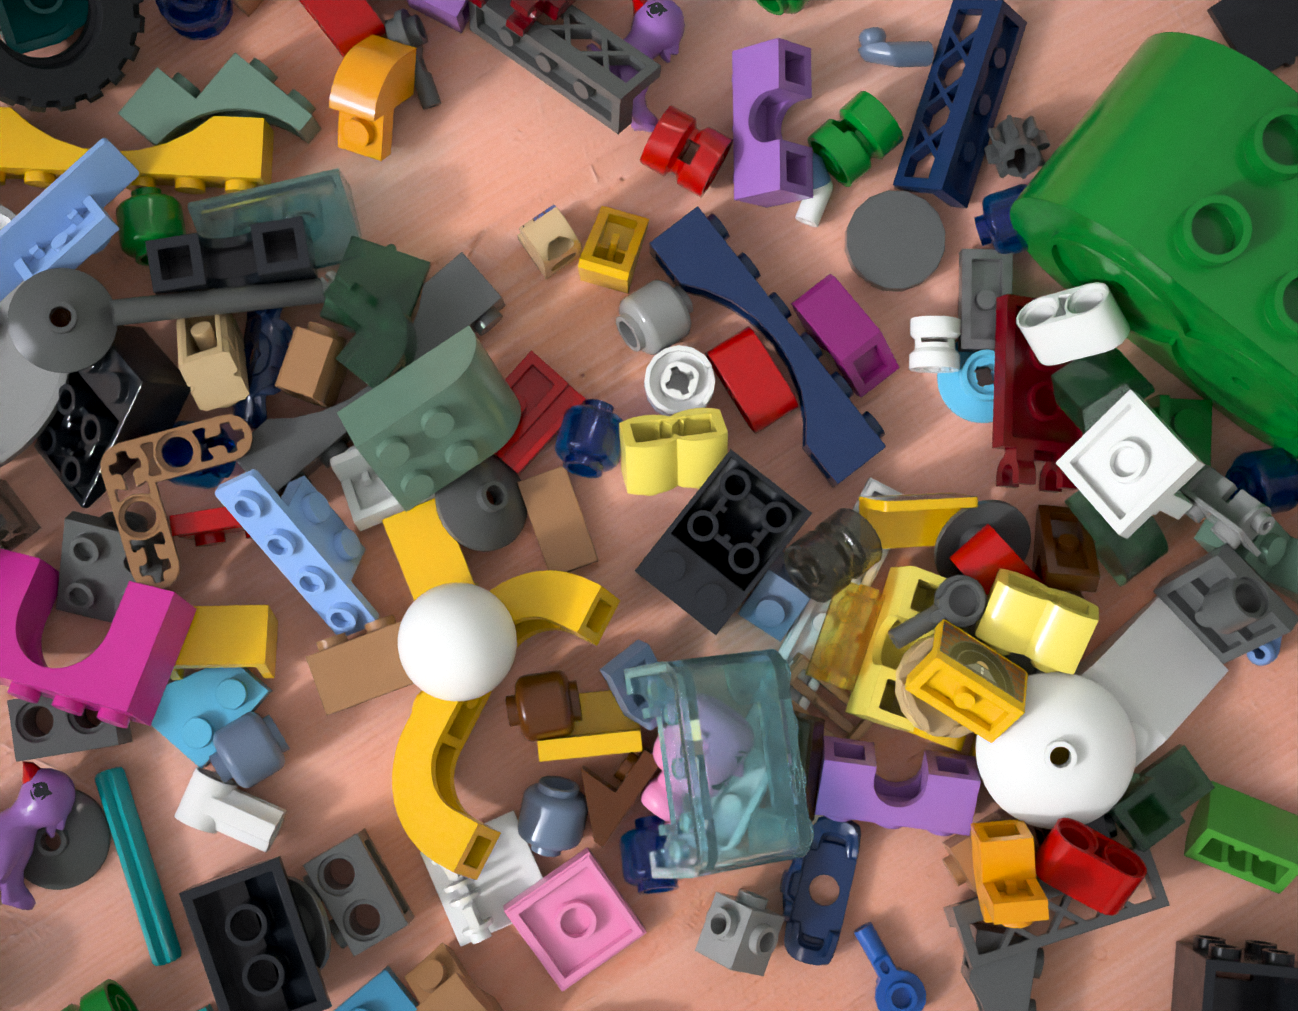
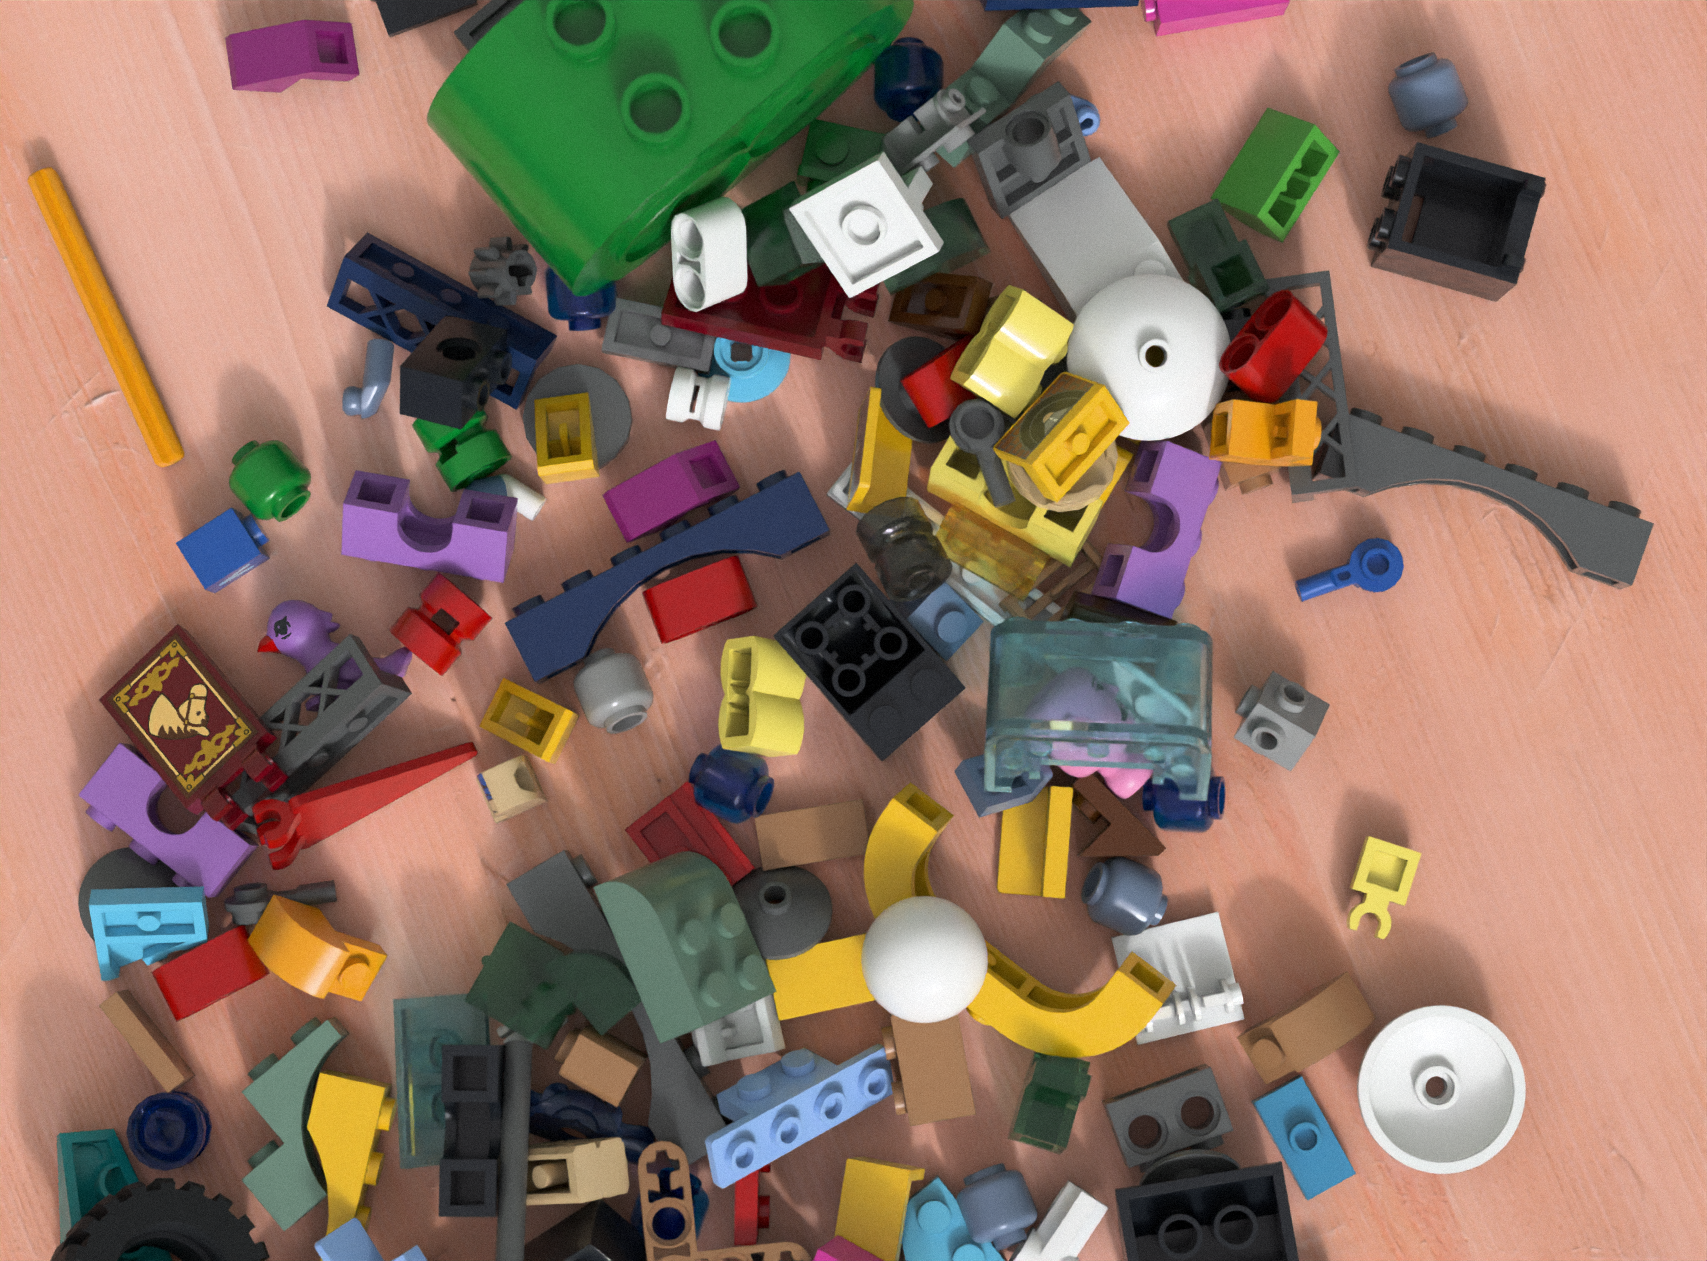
camera: 80 degrees left, 0 degrees up
green head [116,187,186,266] -> none
bright pink tile [503,847,647,992] -> none
reddish brown head [506,670,582,742] -> none
white wheel [644,345,715,416] -> none
dark blue piece [780,816,861,966] -> none
none -> red flag [252,742,478,870]
none -> black brick [400,315,512,429]
none -> yellow slope [534,392,600,484]
none -> clear green brick [1007,1051,1091,1155]

